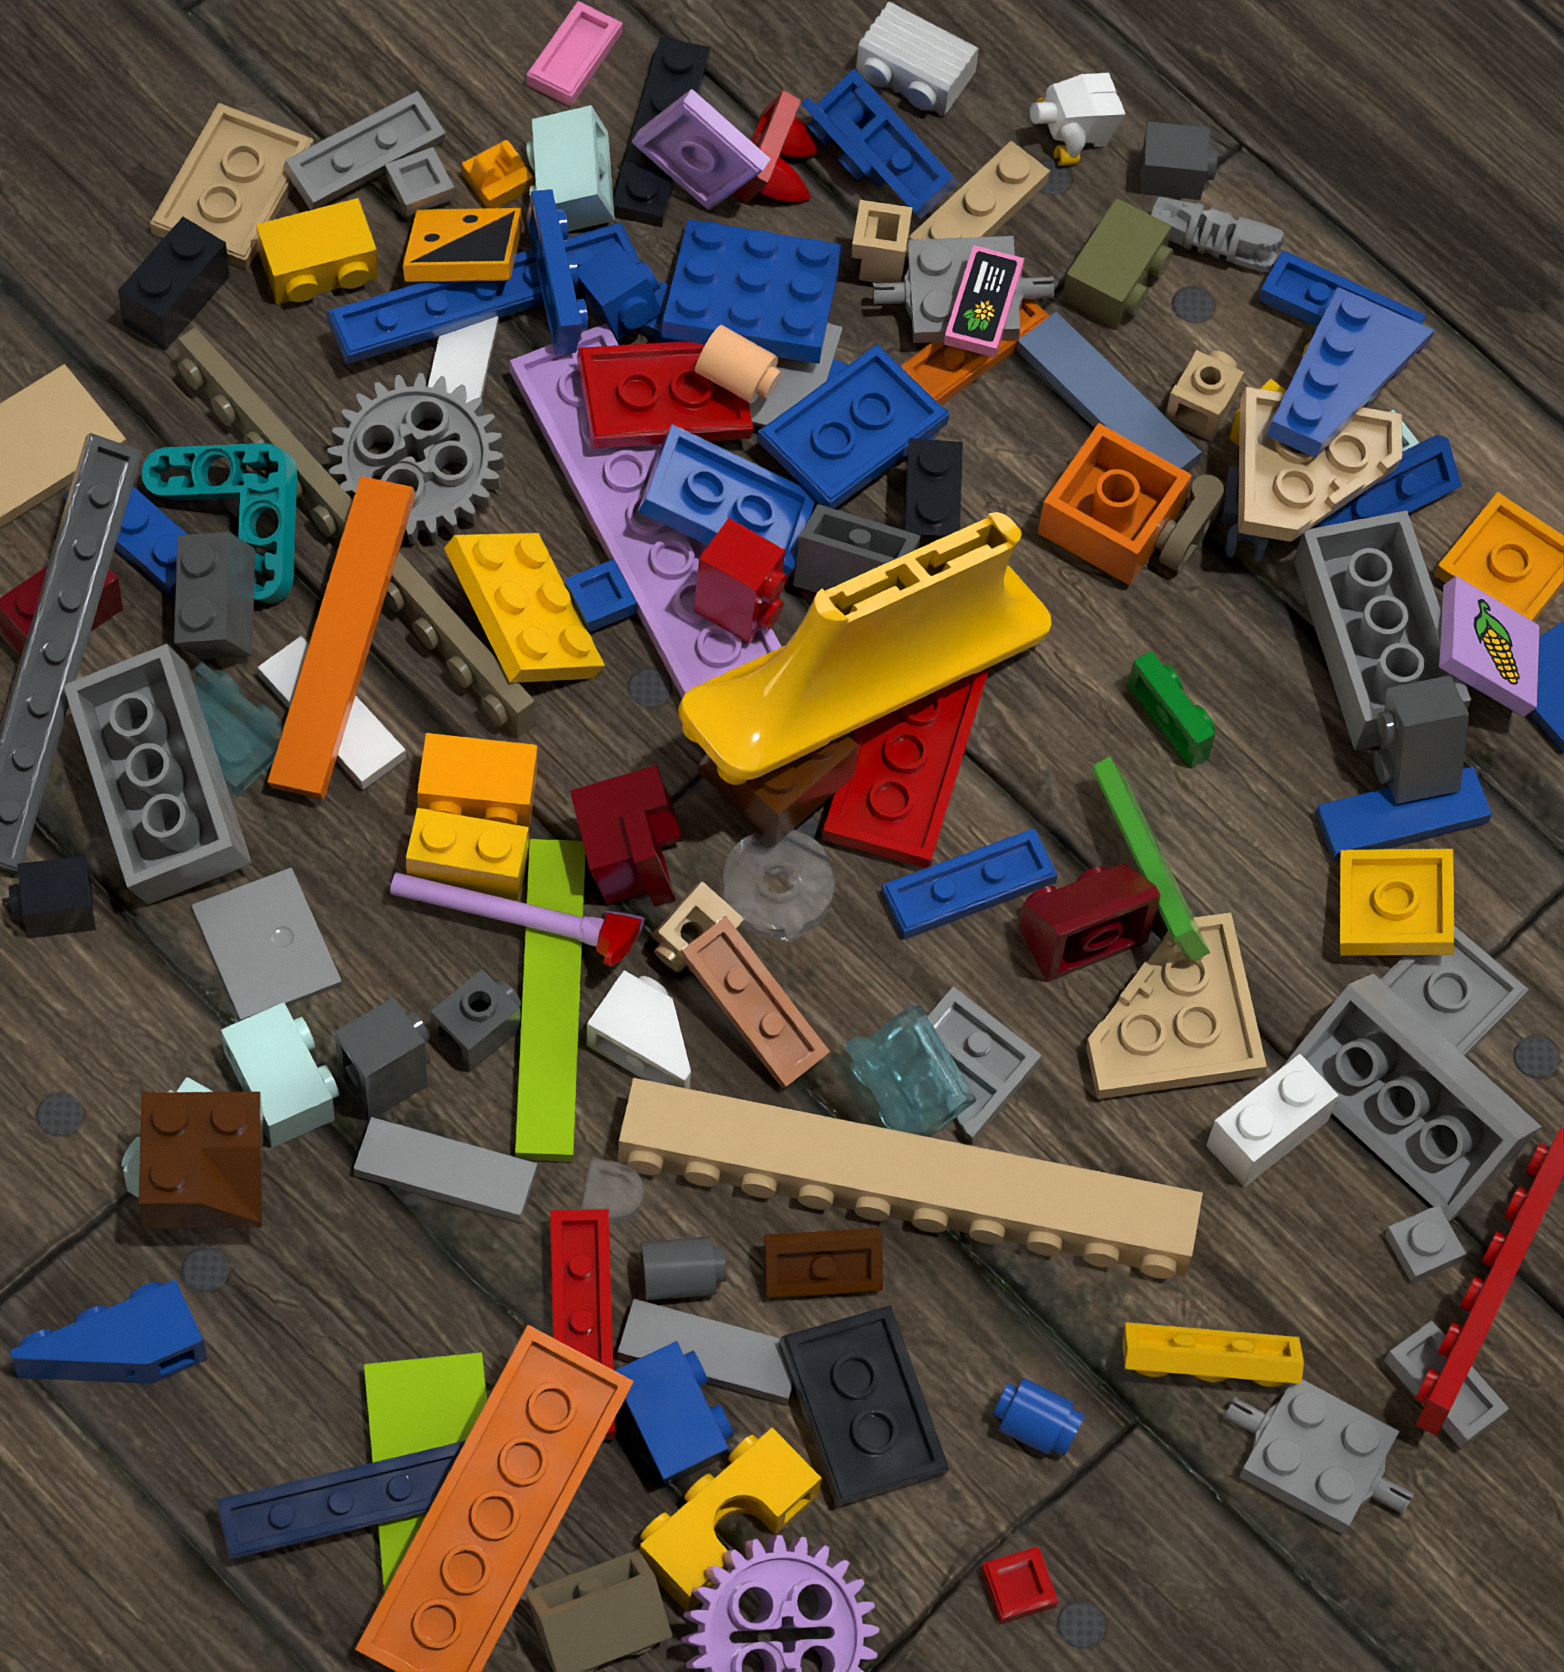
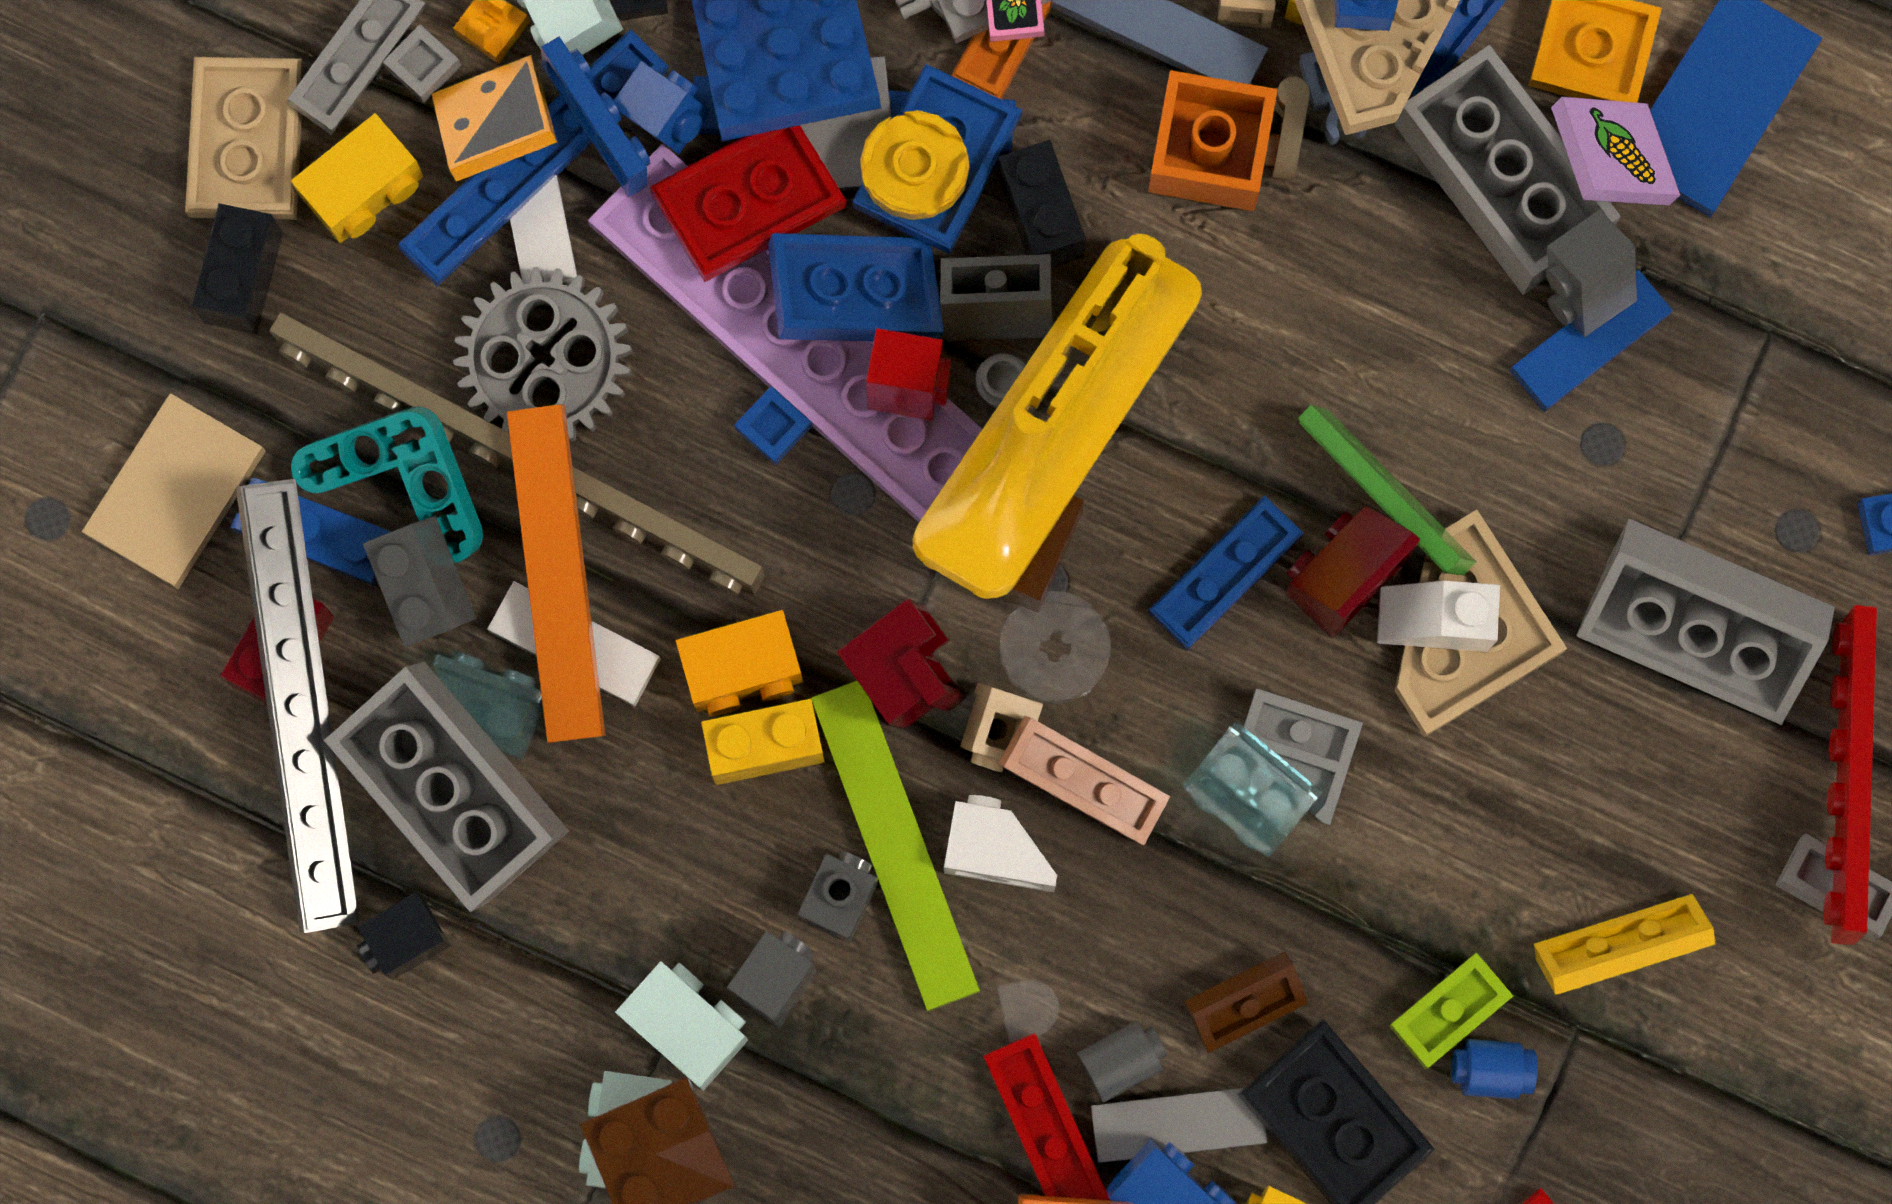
camera: 15 degrees left, 15 degrees up
light grey piece [191,867,342,1021] -> none
light grey tile [353,1117,537,1223] -> none
lavender piece [390,872,645,966] -> none
yellow plate [444,533,605,683] -> none
tan brick [618,1078,1203,1279] -> none
light nougat brick [695,325,782,404] -> none
red plate [822,669,989,868] -> none
green plate [1127,651,1216,769] -> none
white brick [1206,1054,1339,1187] -> none
light grey plate [1224,1379,1414,1535] -> none
yellow plate [1340,849,1454,956] -> none
light grey tile [1380,926,1529,1057] -> none
light grey plate [1385,1205,1466,1284] -> none
none -> yellow tile [860,110,969,220]
none -> white slope [1377,581,1500,652]
none -> lime plate [1389,953,1513,1070]

